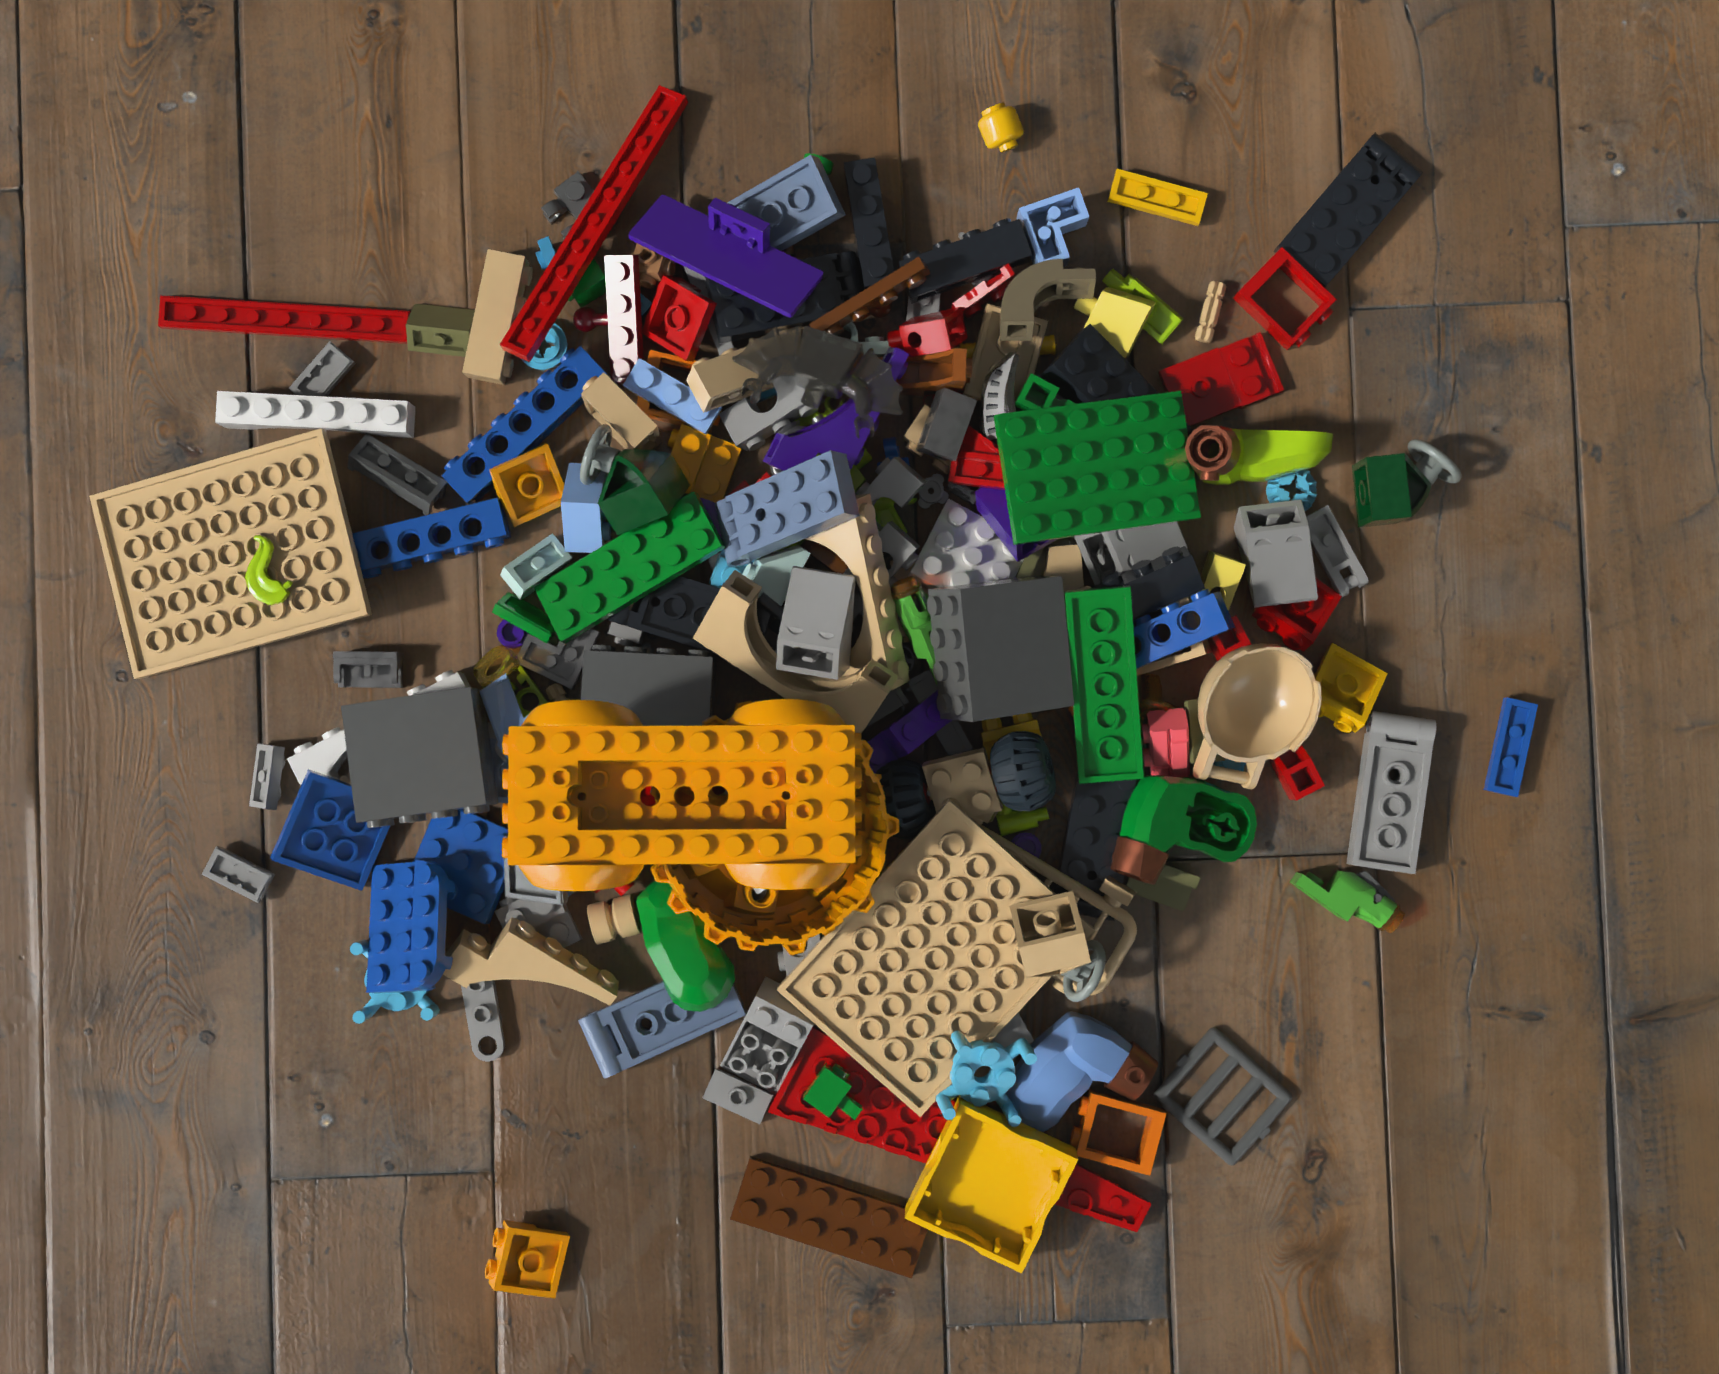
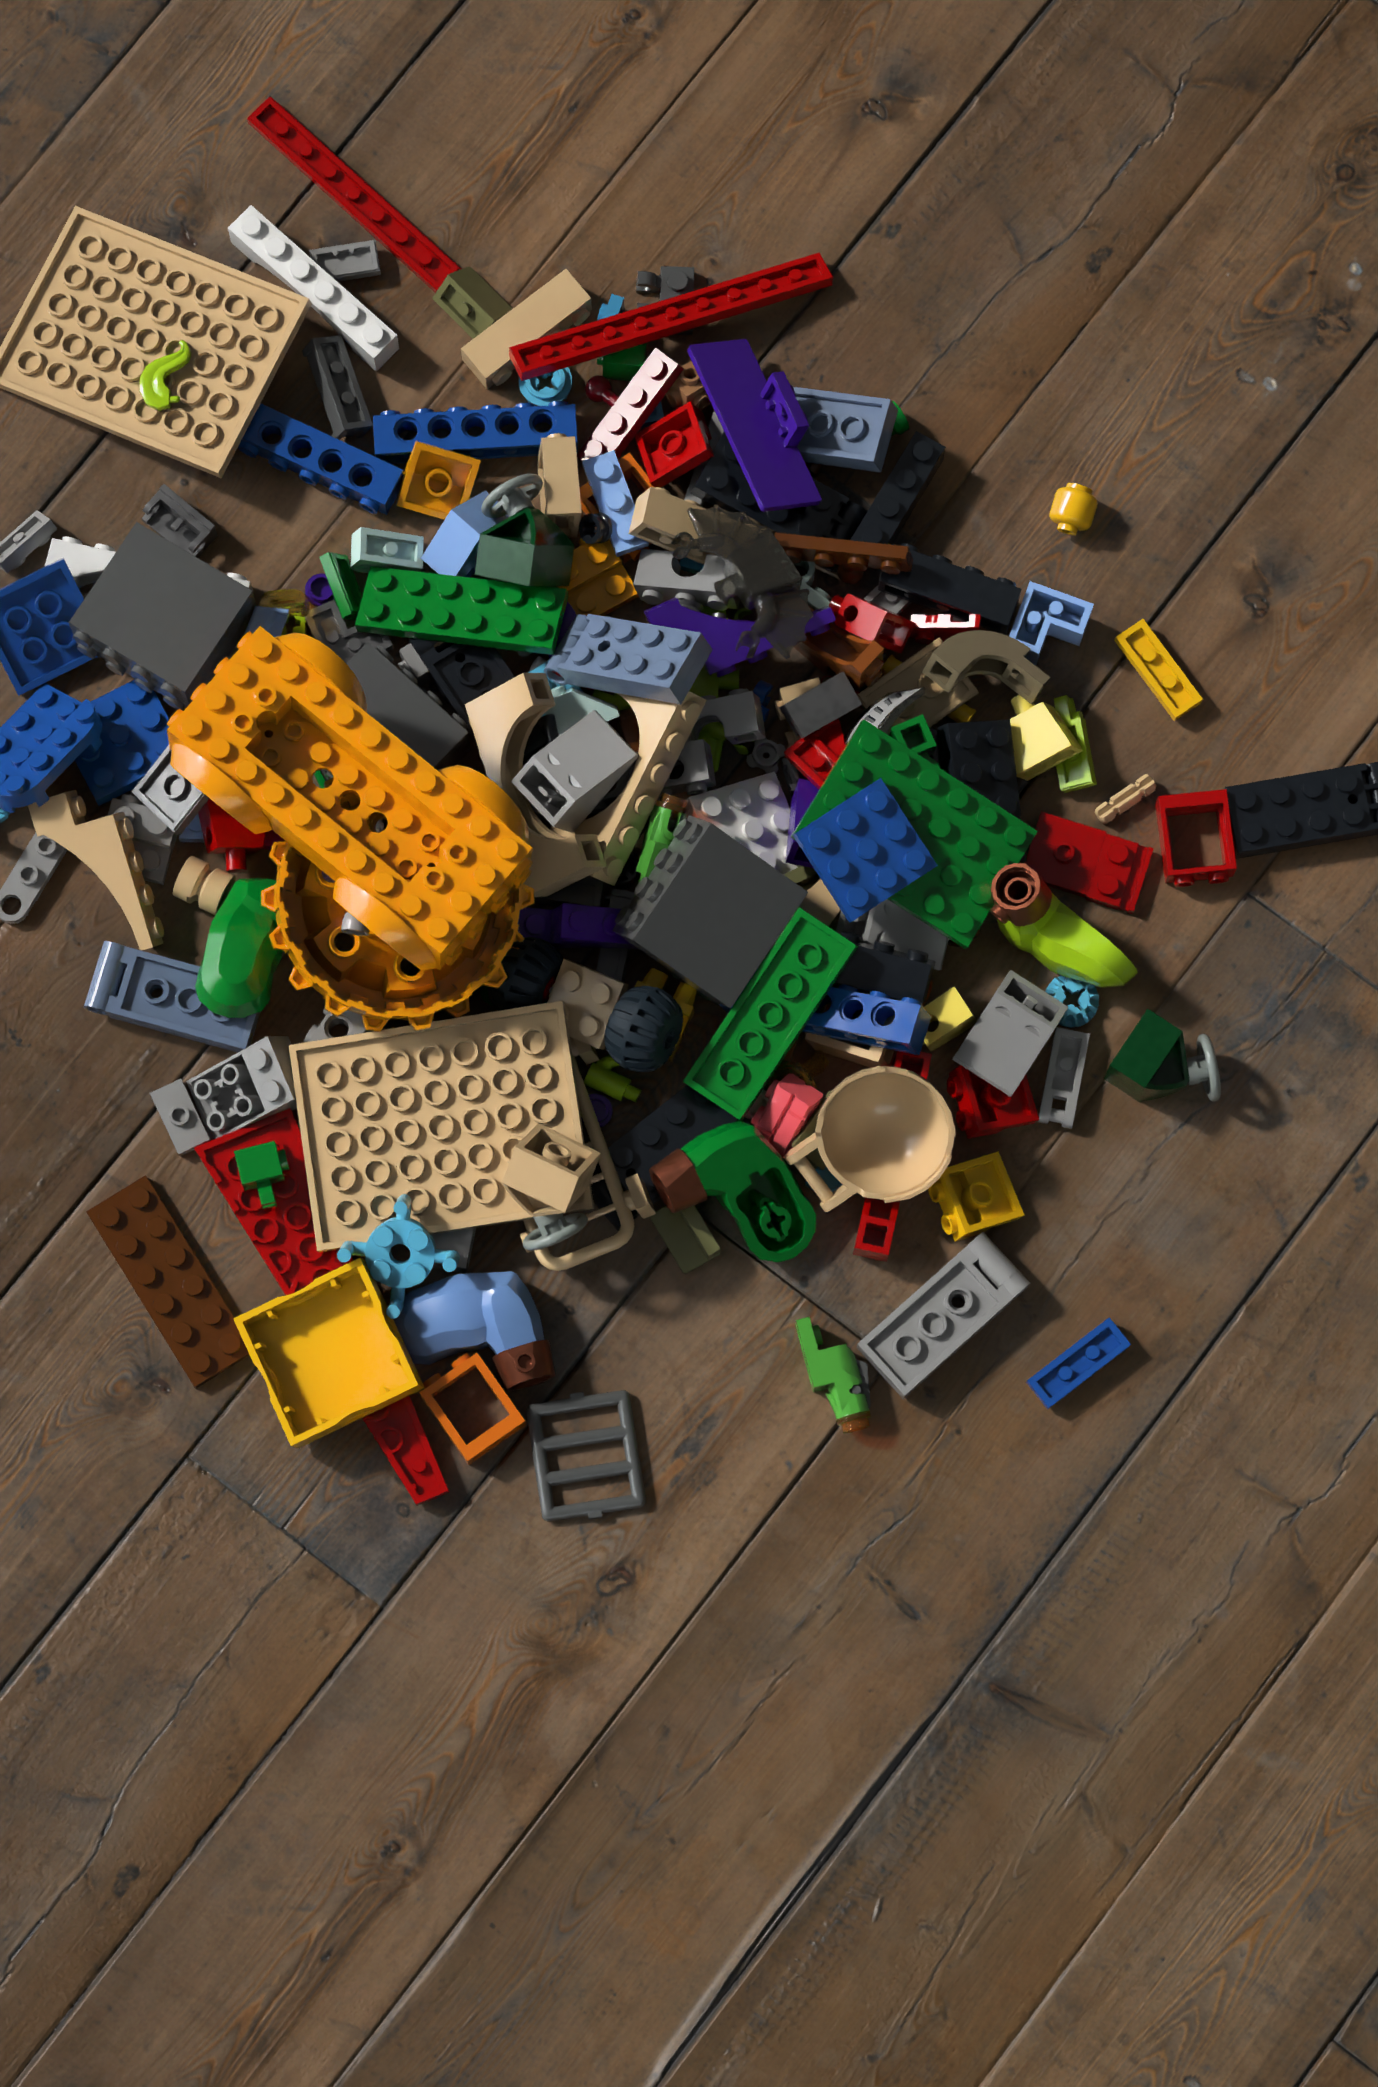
camera: 35 degrees right, 10 degrees down
none -> black bush [579,513,612,544]
none -> blue plate [793,778,938,923]

